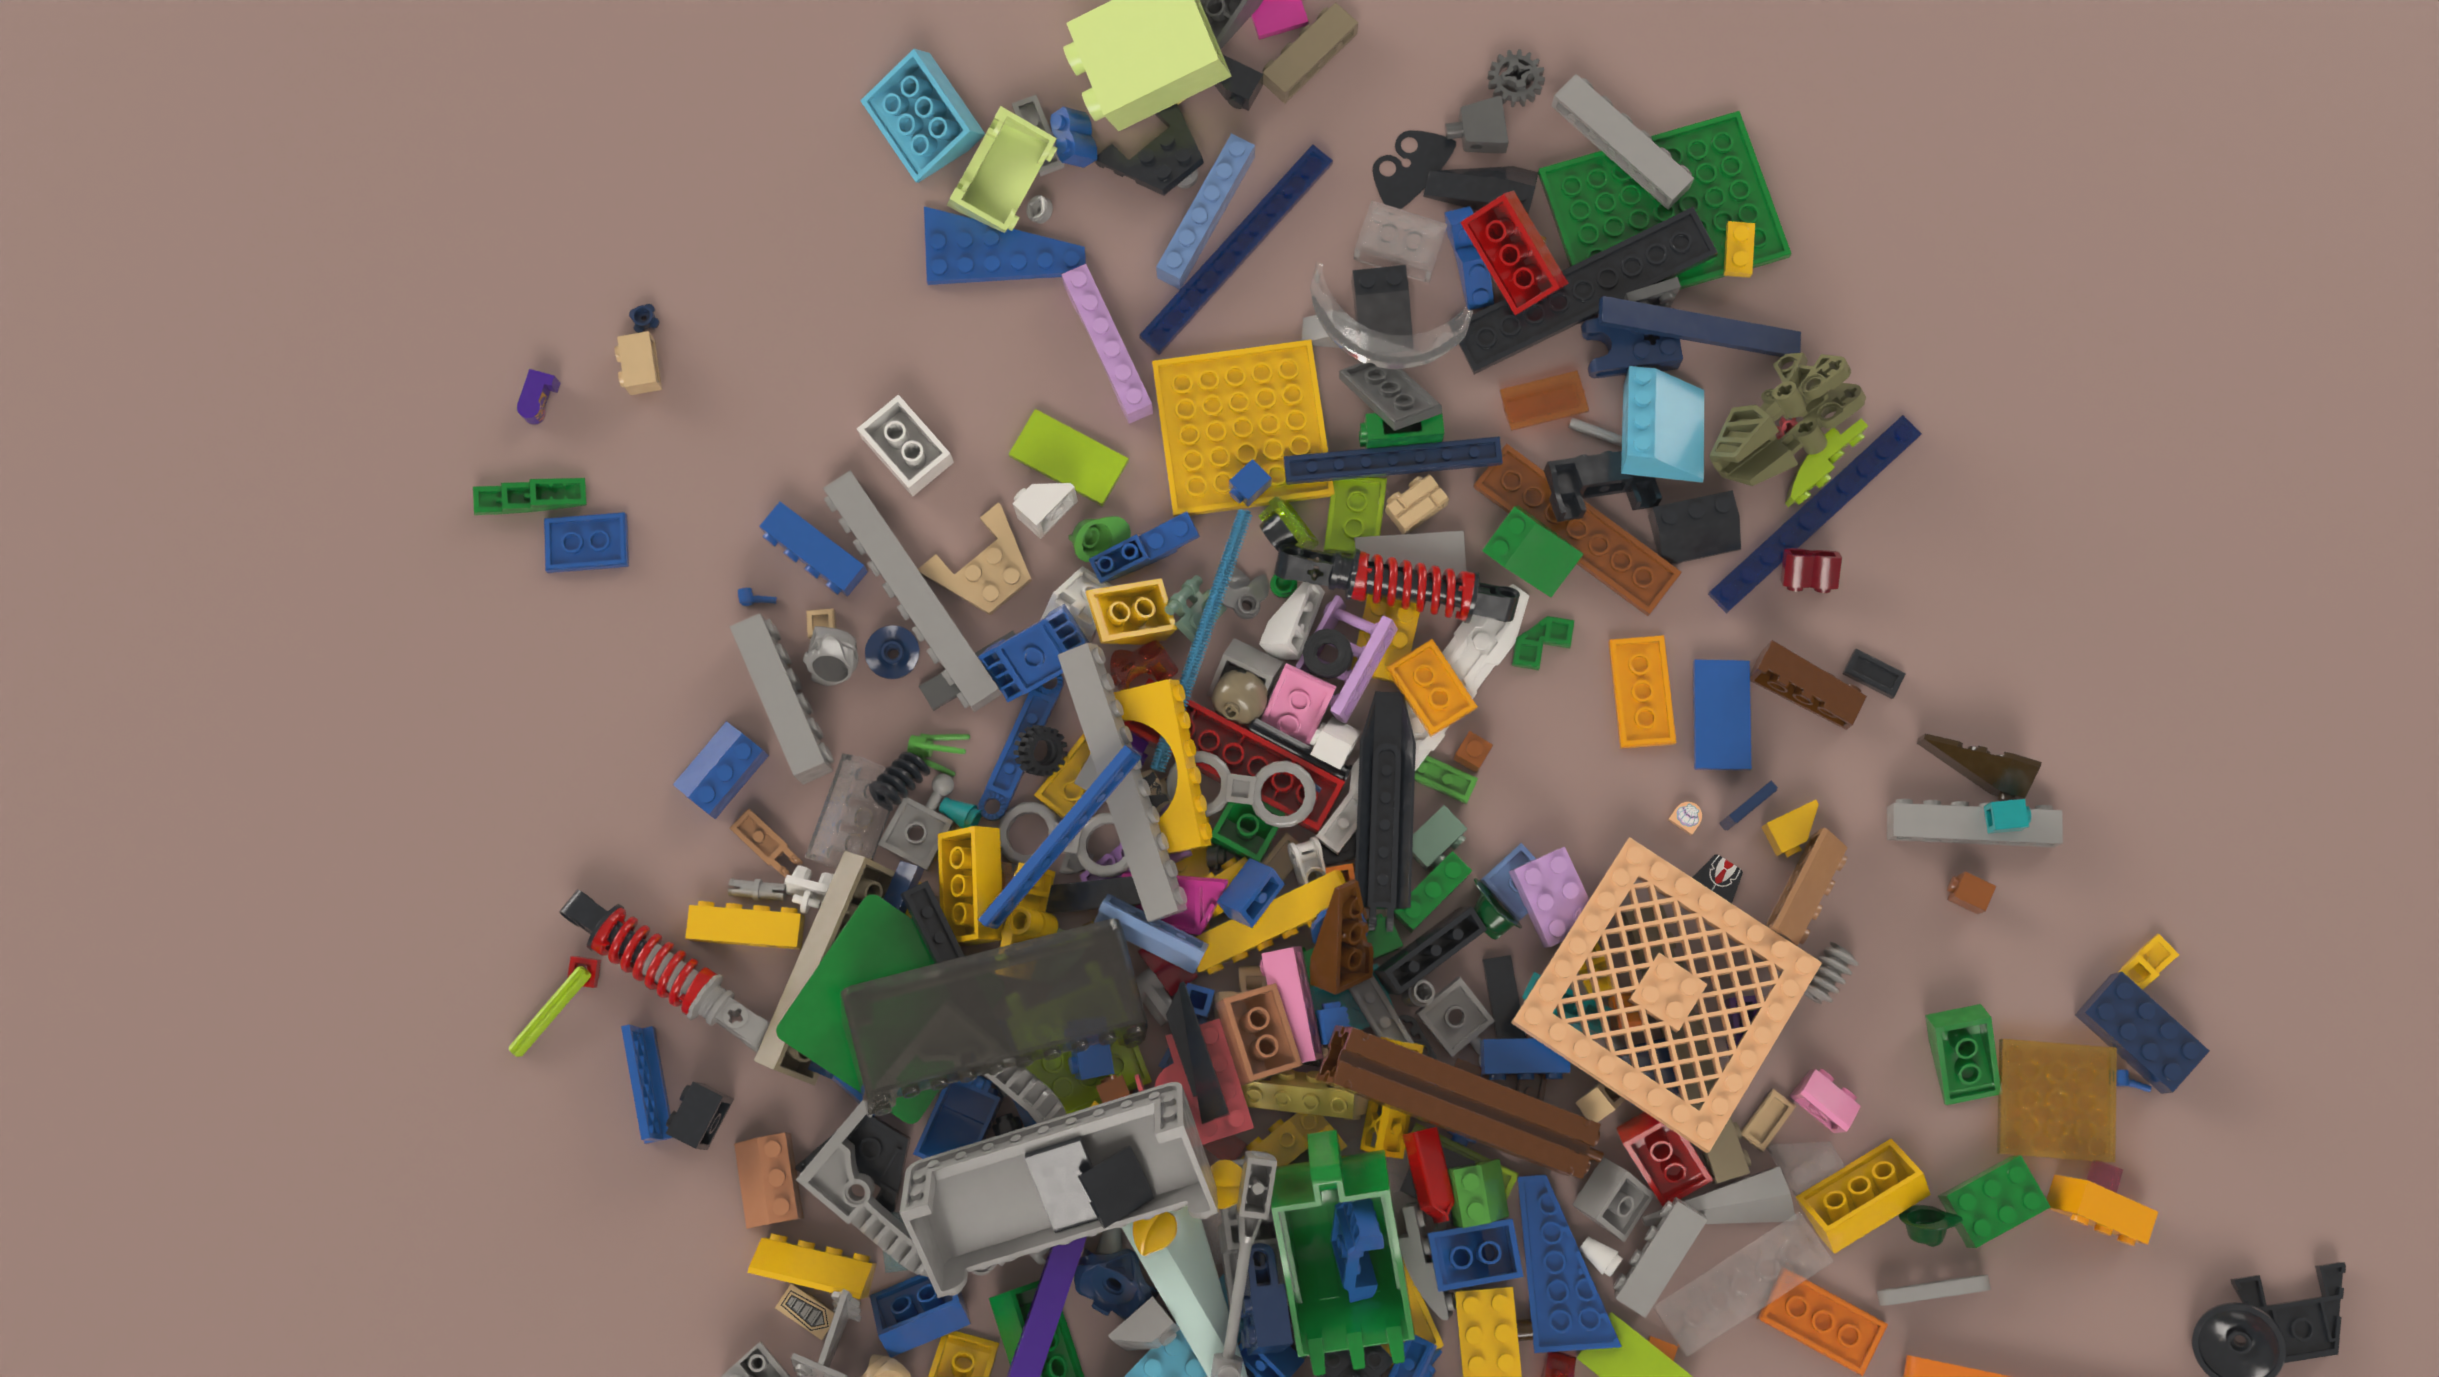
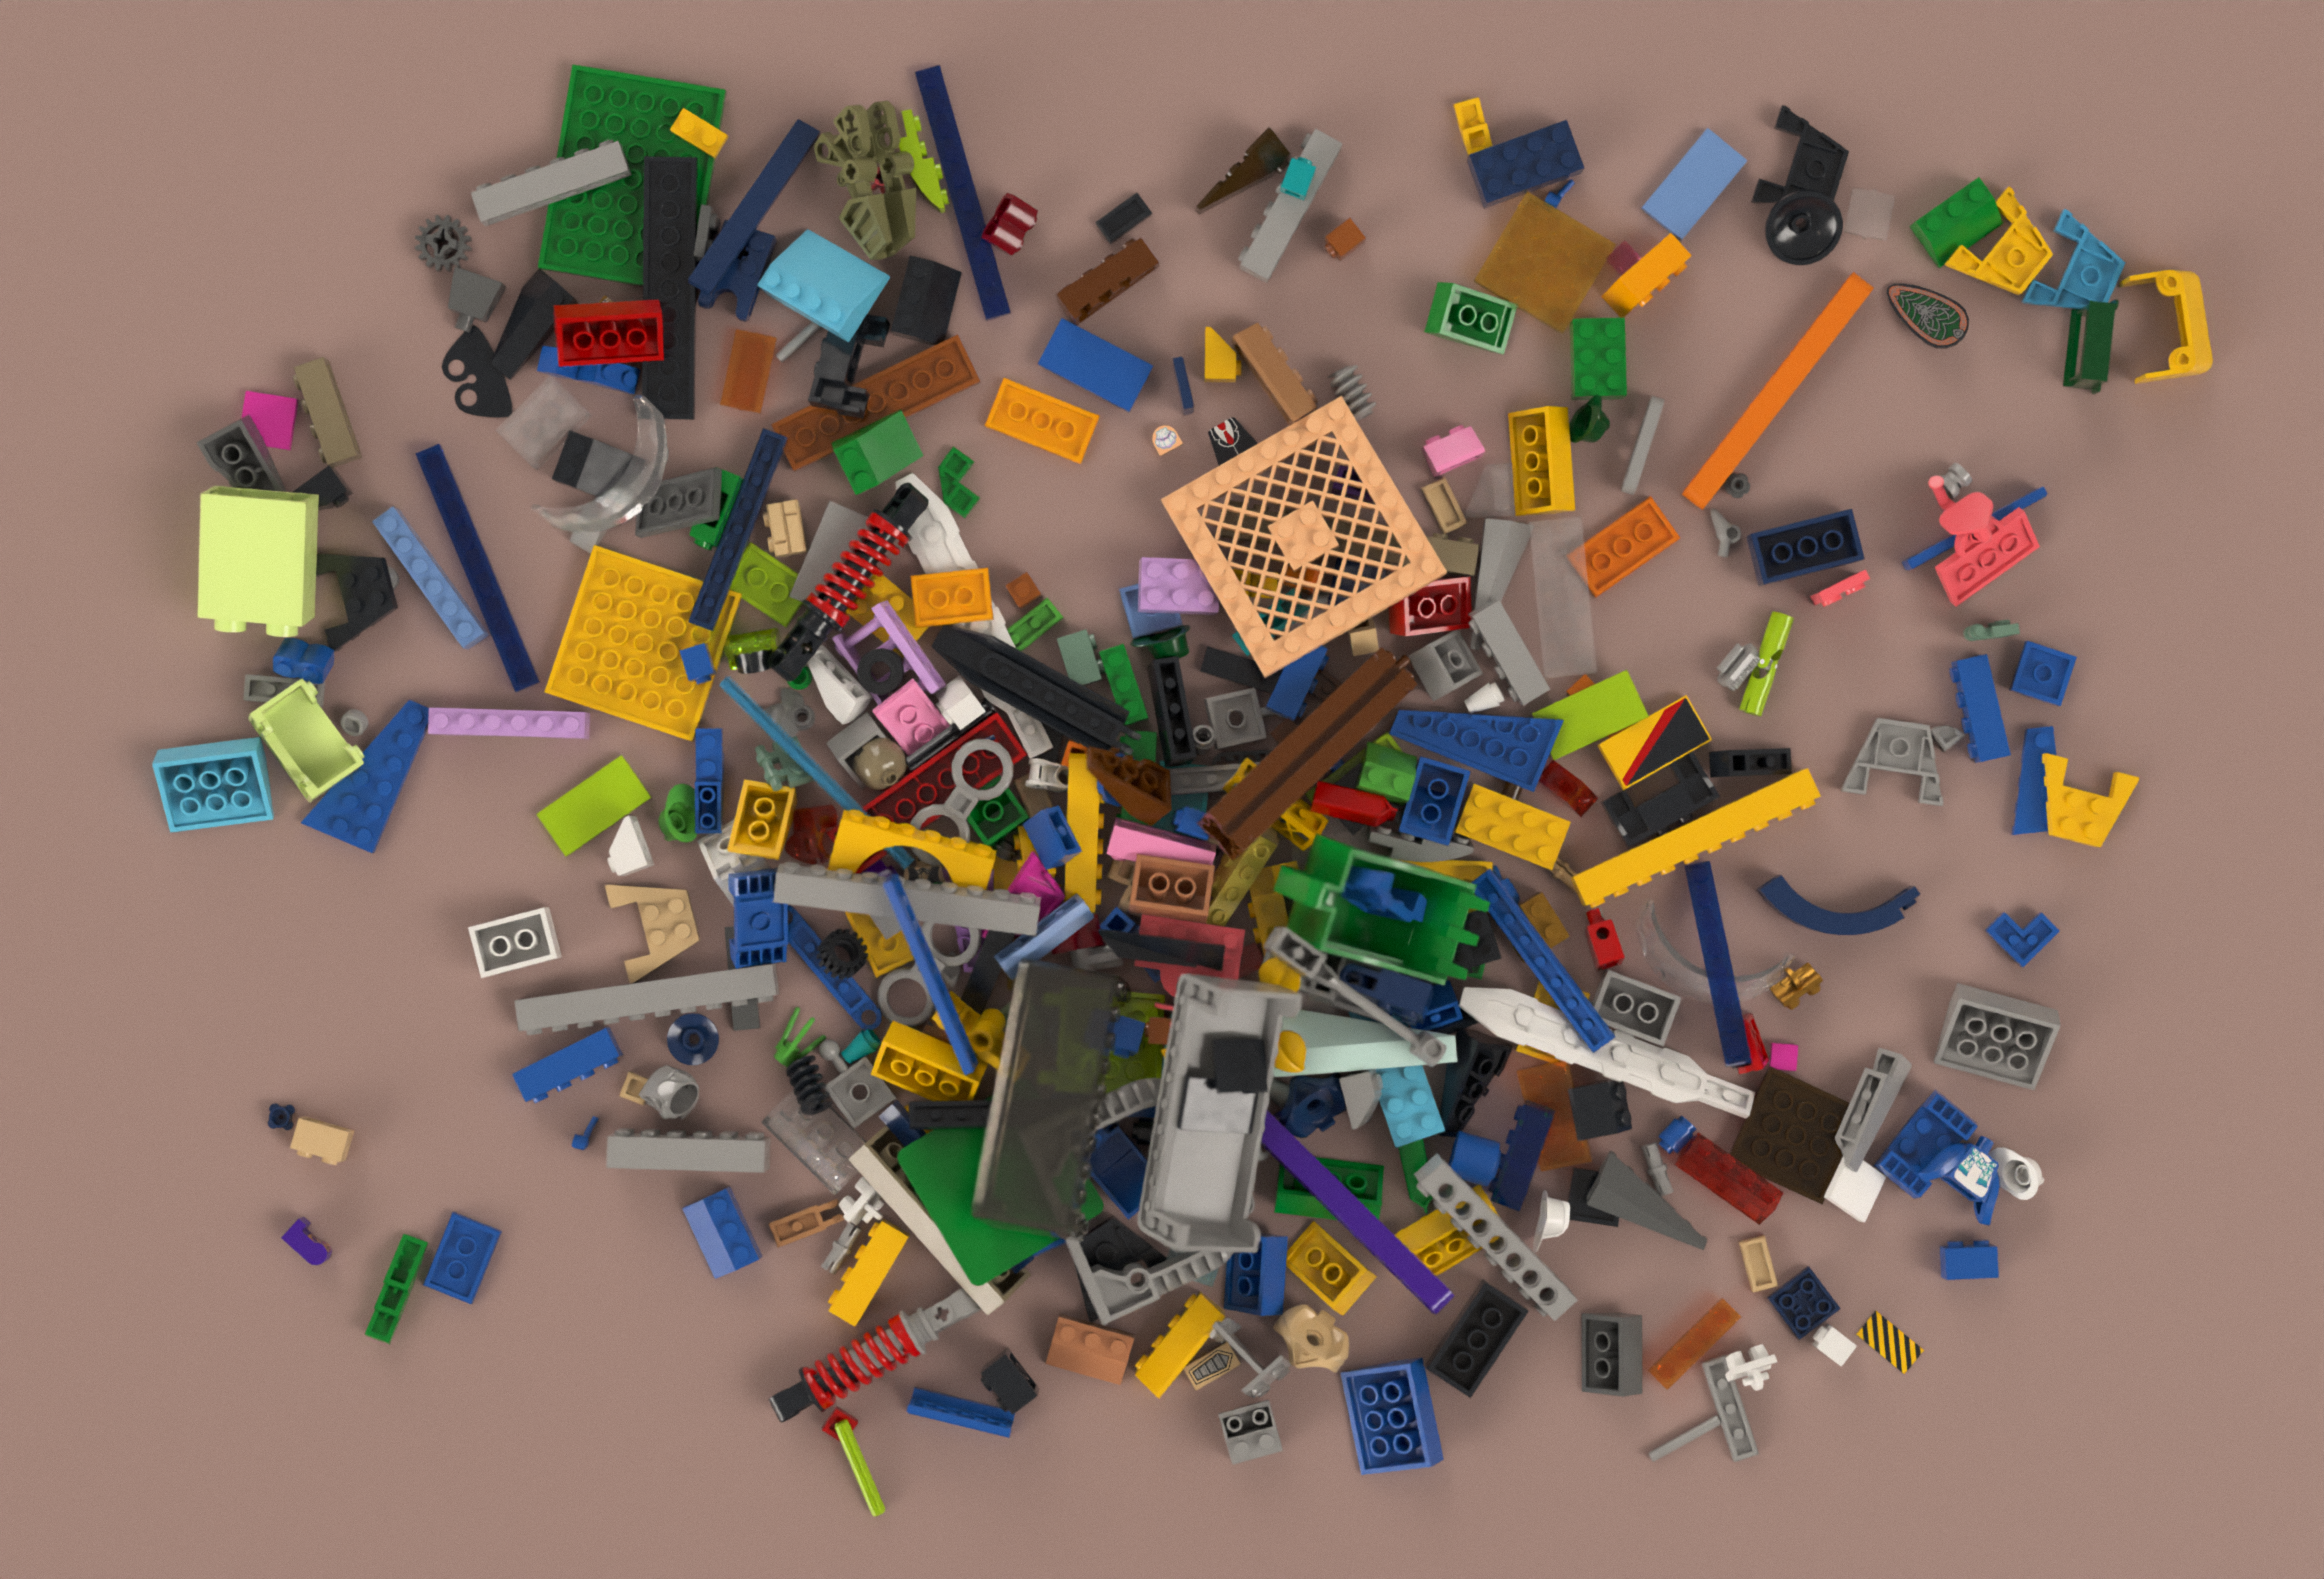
camera: 65 degrees left, 10 degrees up
none -> medium blue tile [1641,128,1748,241]

